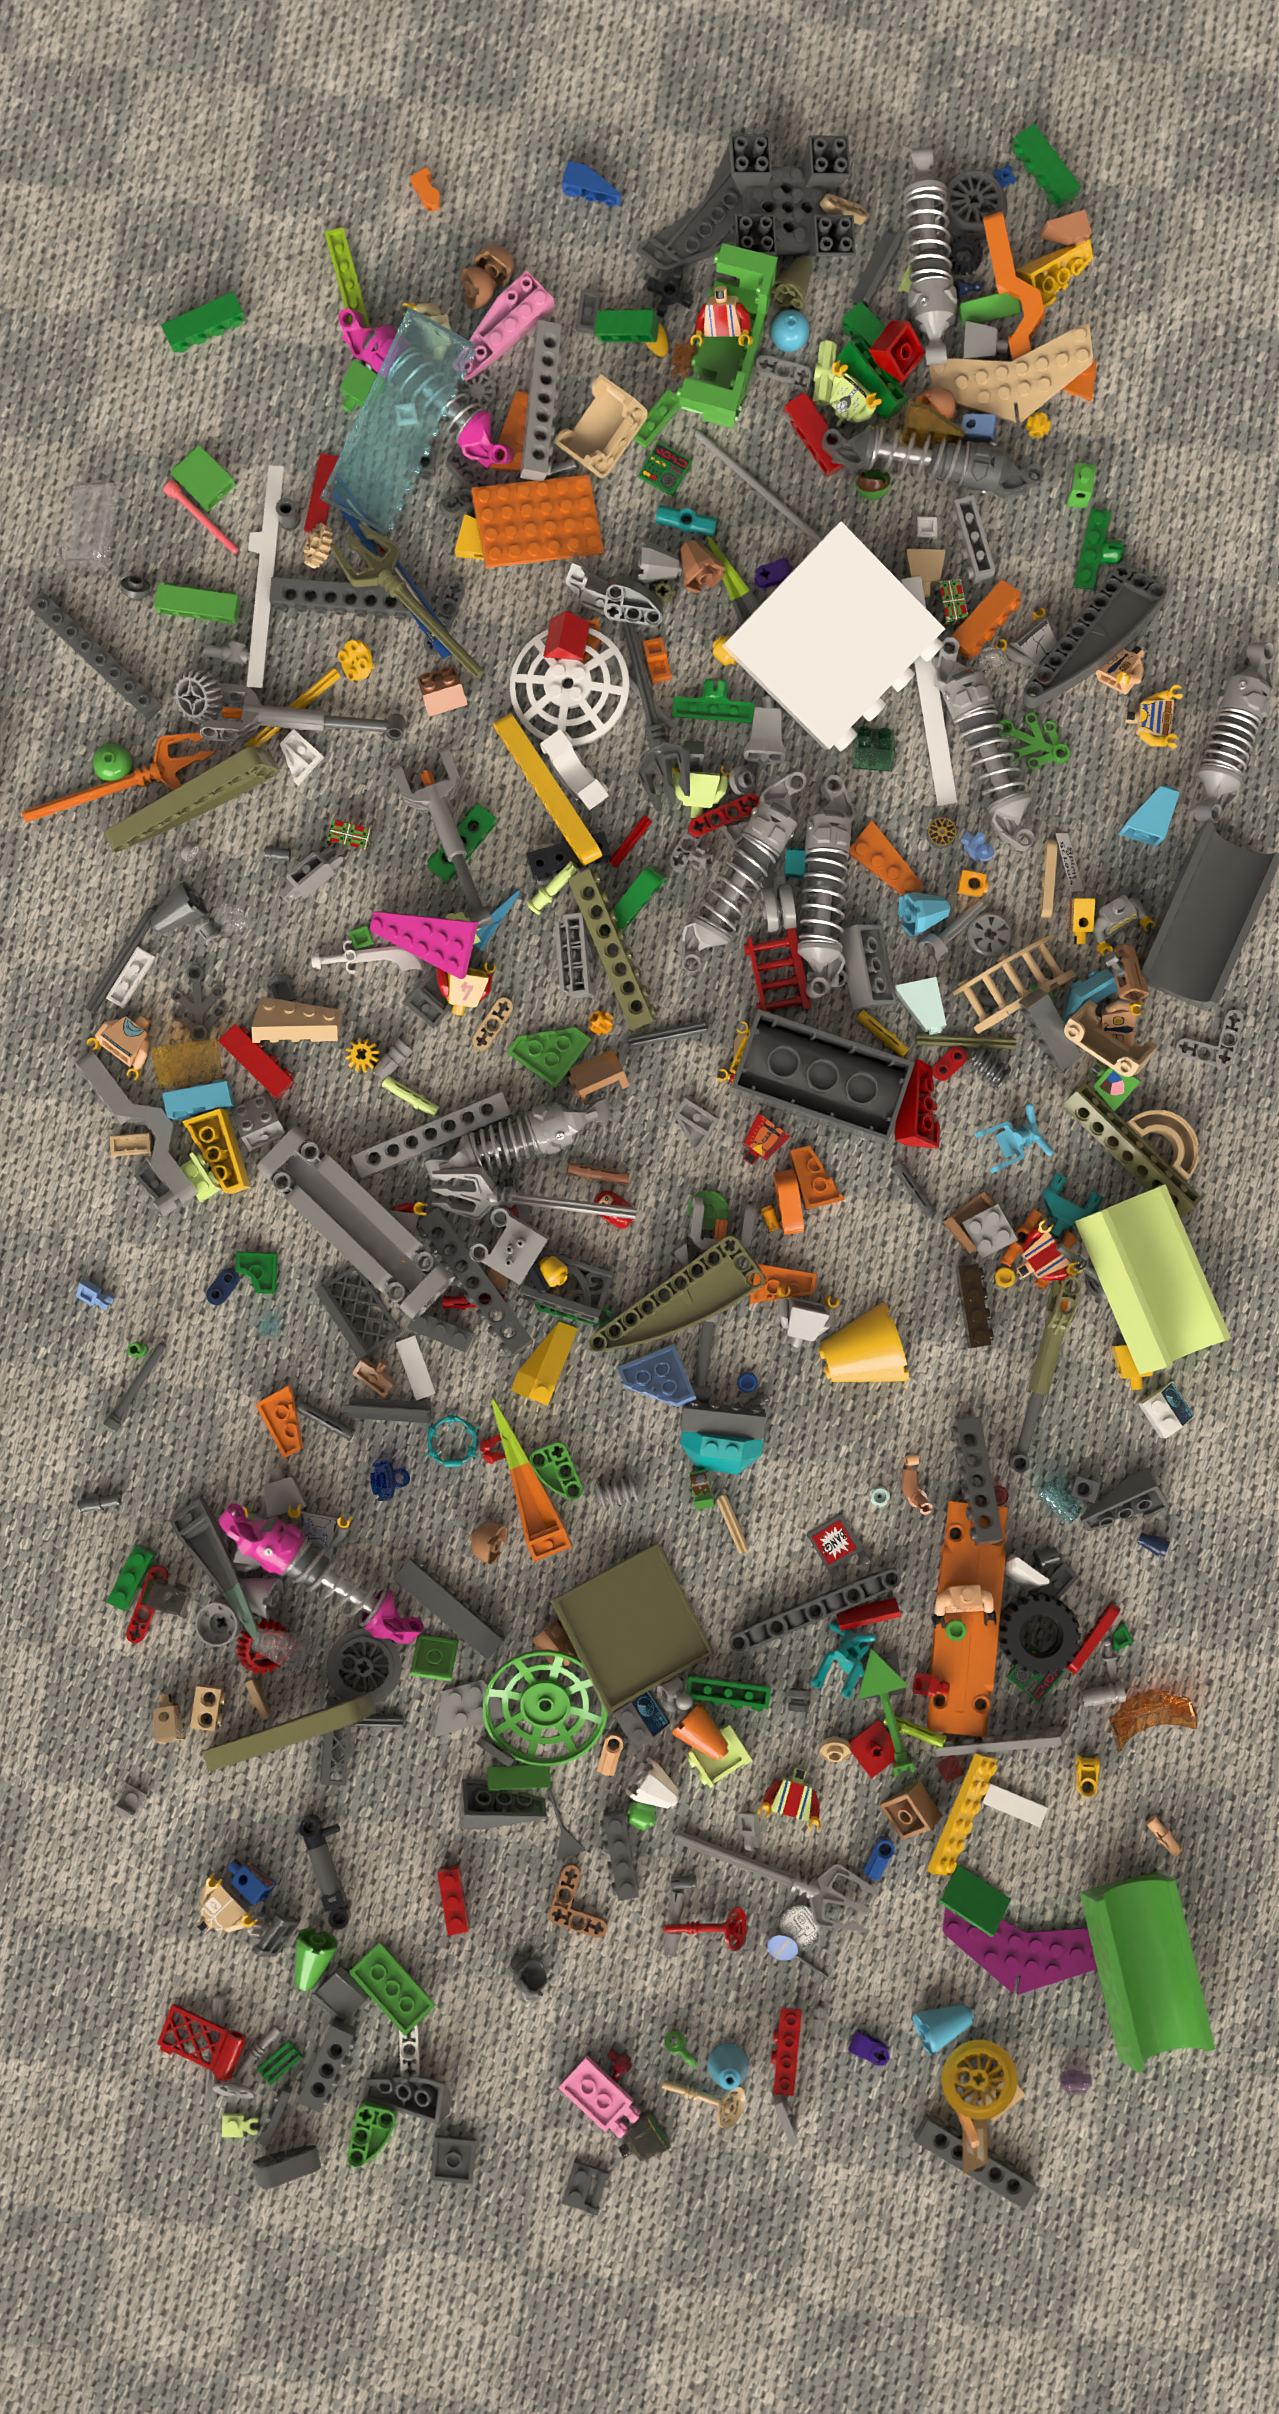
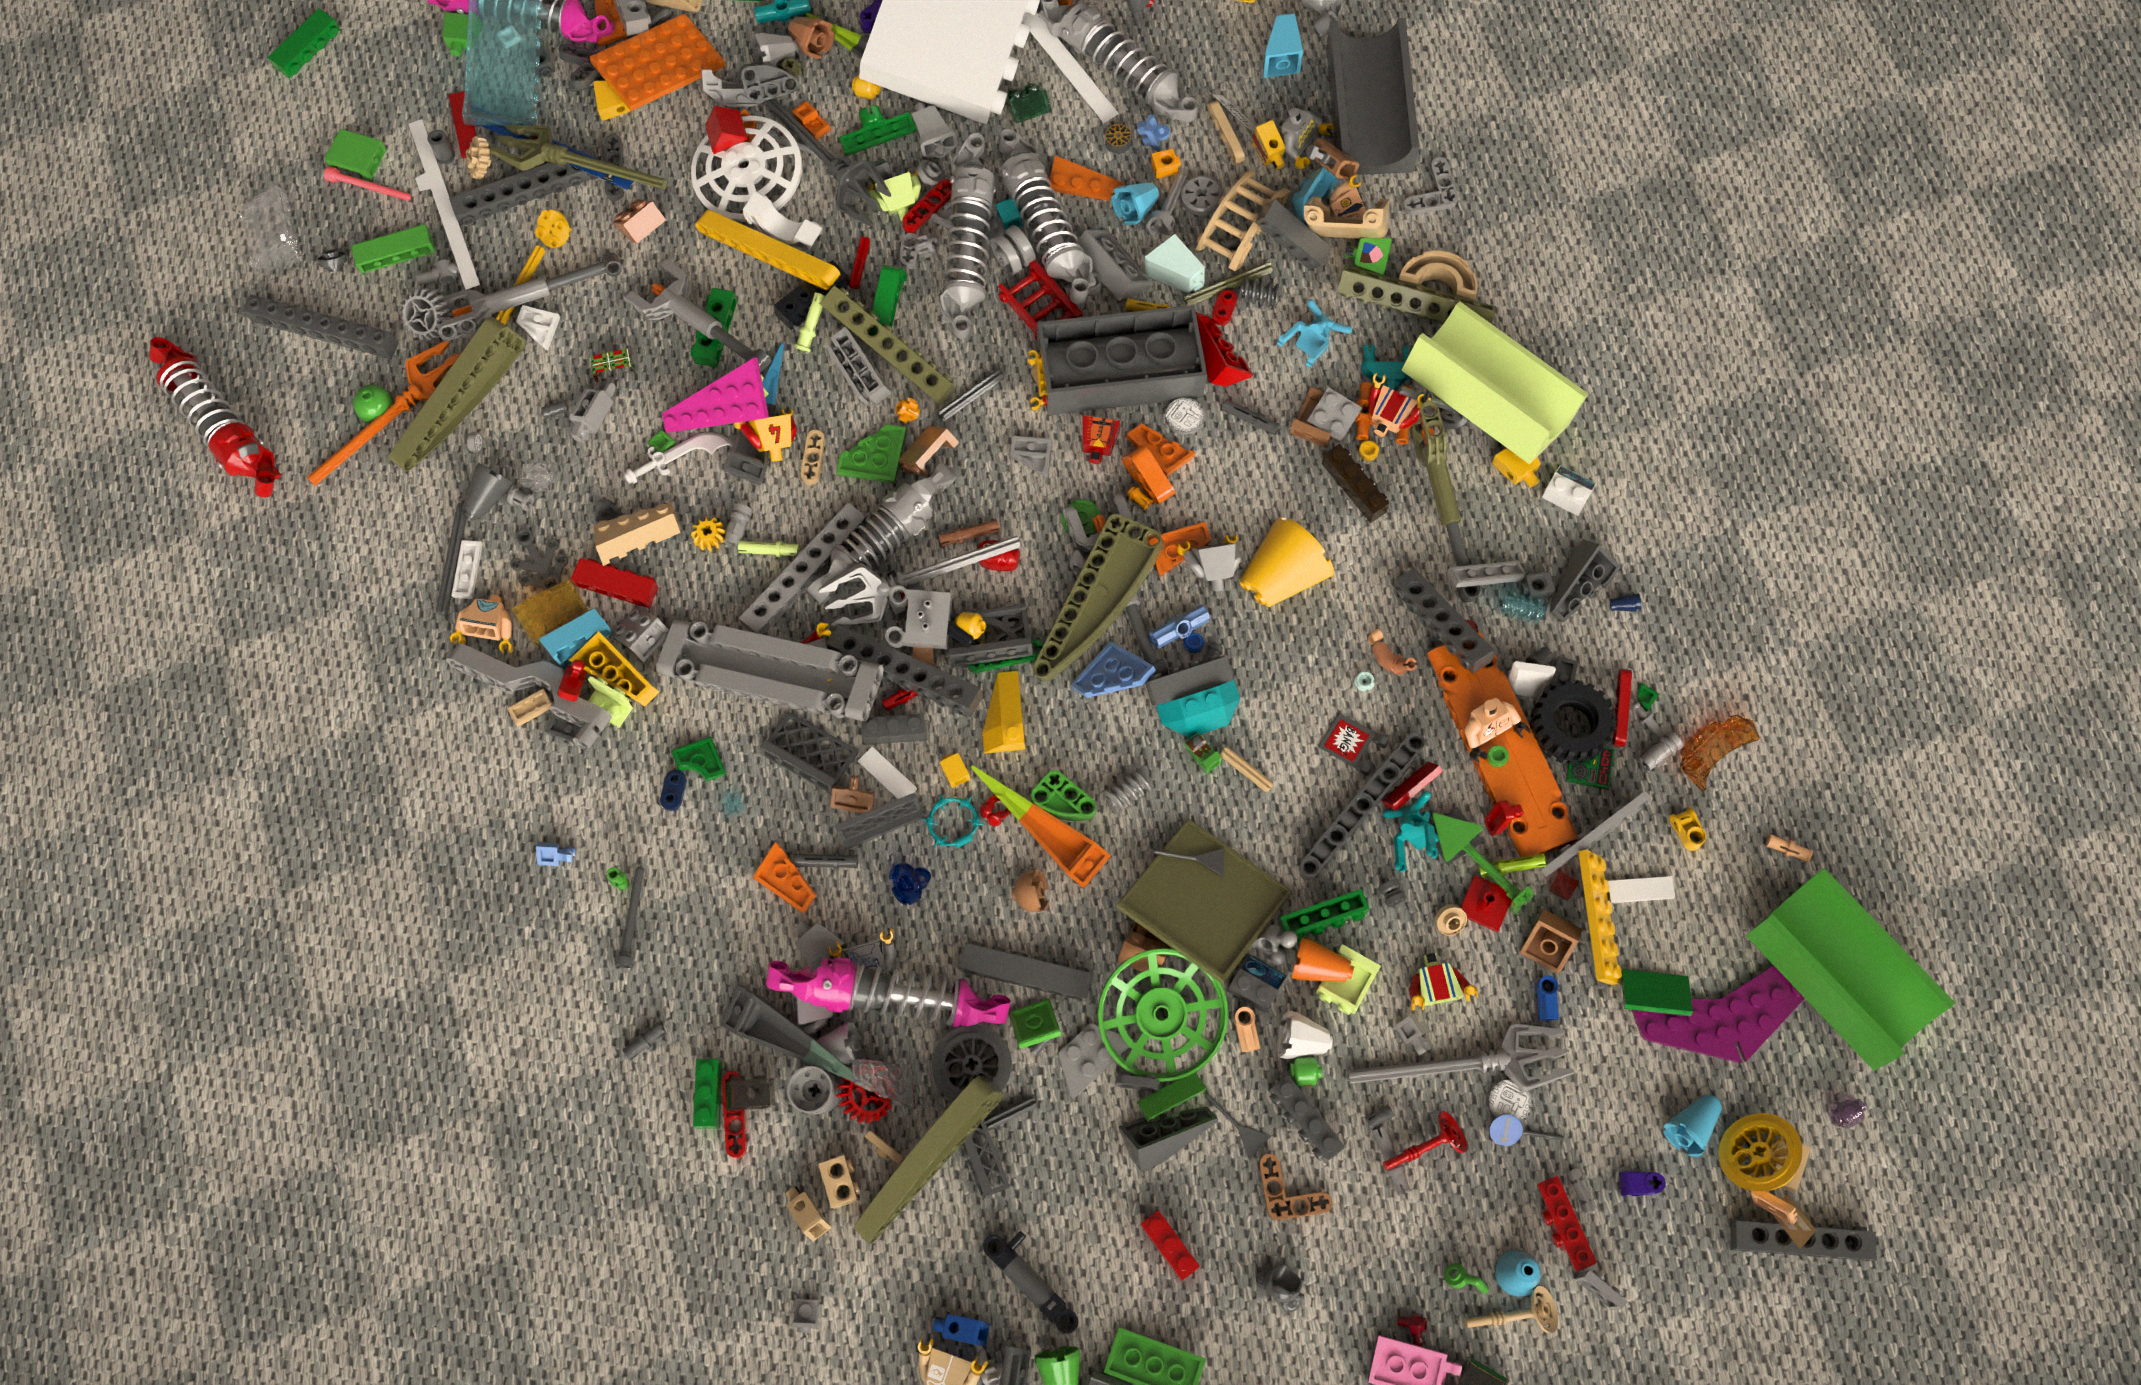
camera: 25 degrees left, 15 degrees down
bright green plant [998,713,1071,770] -> none
none -> red piece [557,659,587,701]
none -> yellow brick [939,753,970,788]
none -> medium blue piece [1149,605,1210,649]
none -> dark grey piece [1153,848,1224,877]
none -> tile [1166,397,1205,435]
none -> light grey tile [1447,561,1526,588]

